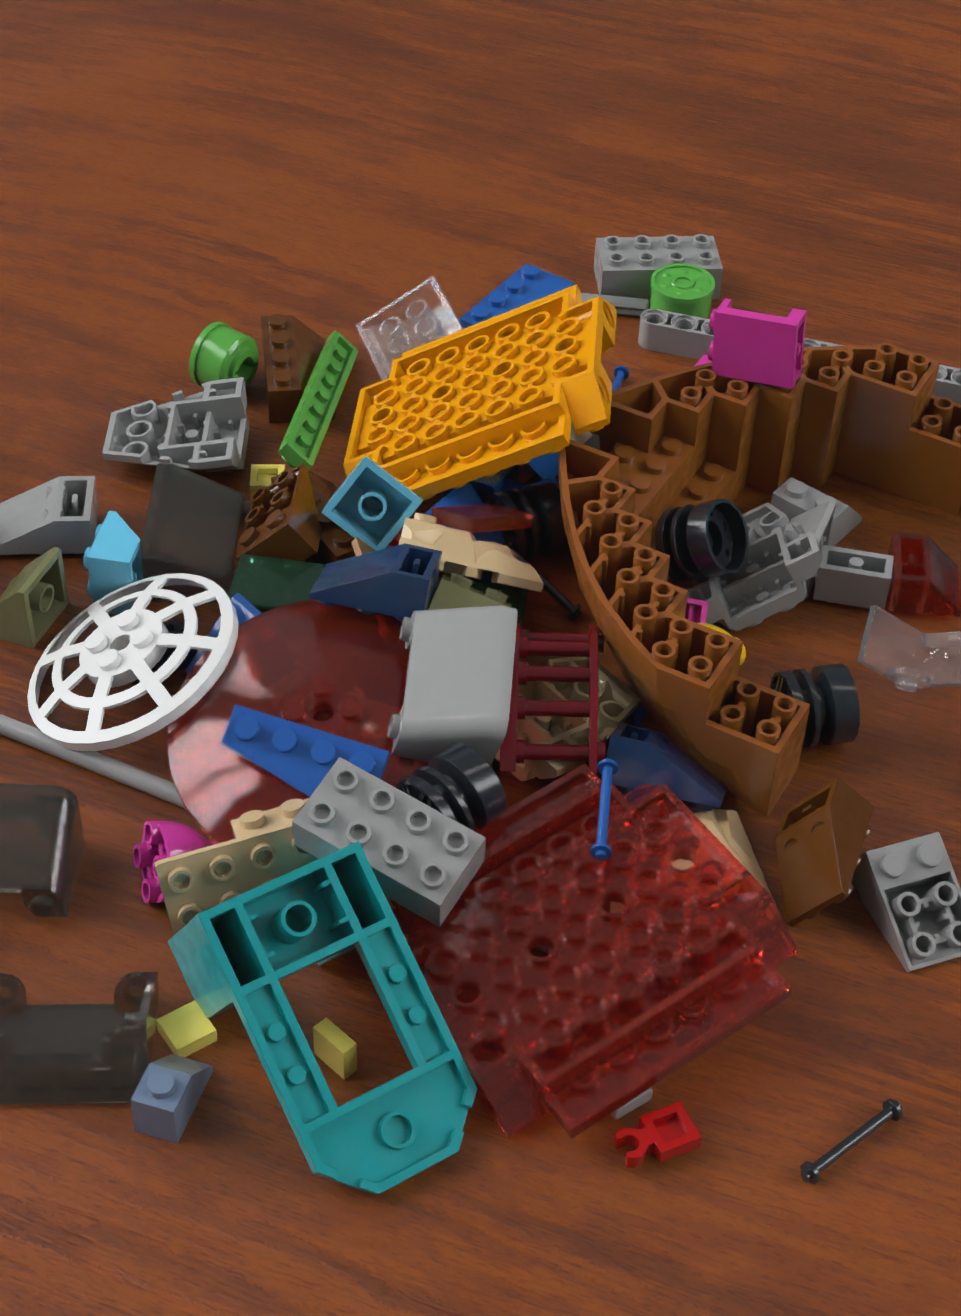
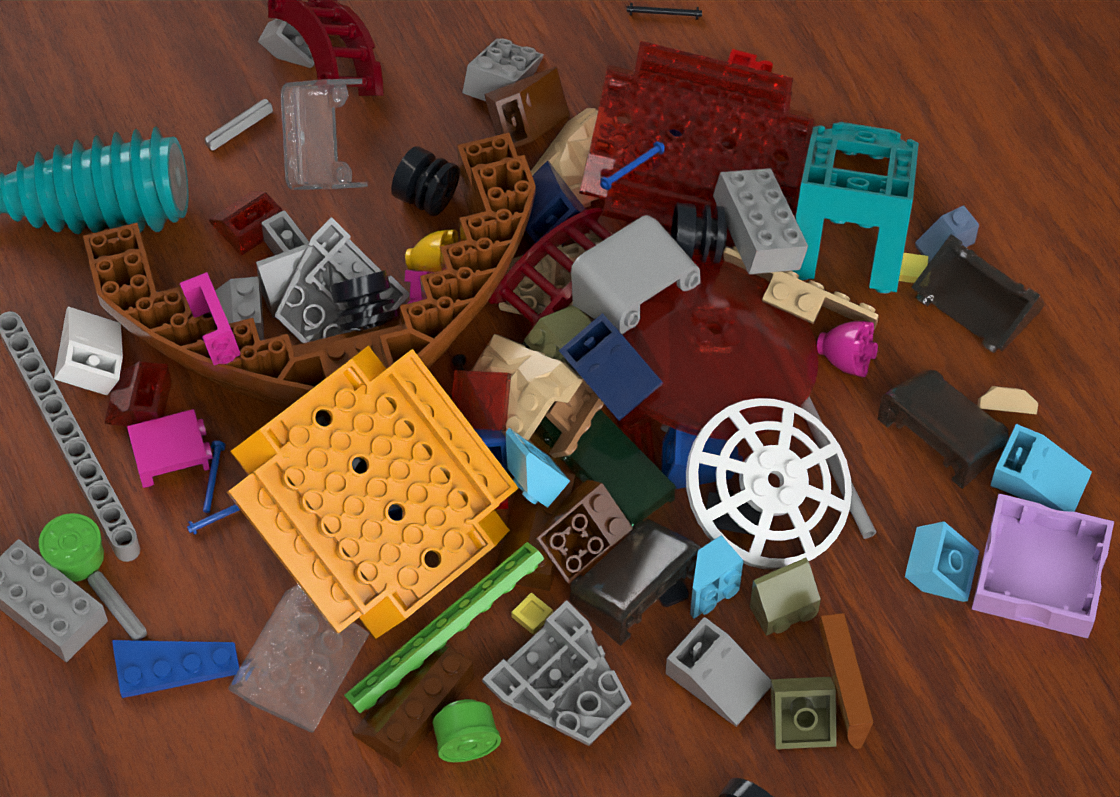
camera: 135 degrees left, 15 degrees up
blue wing [221,704,391,797] -> none

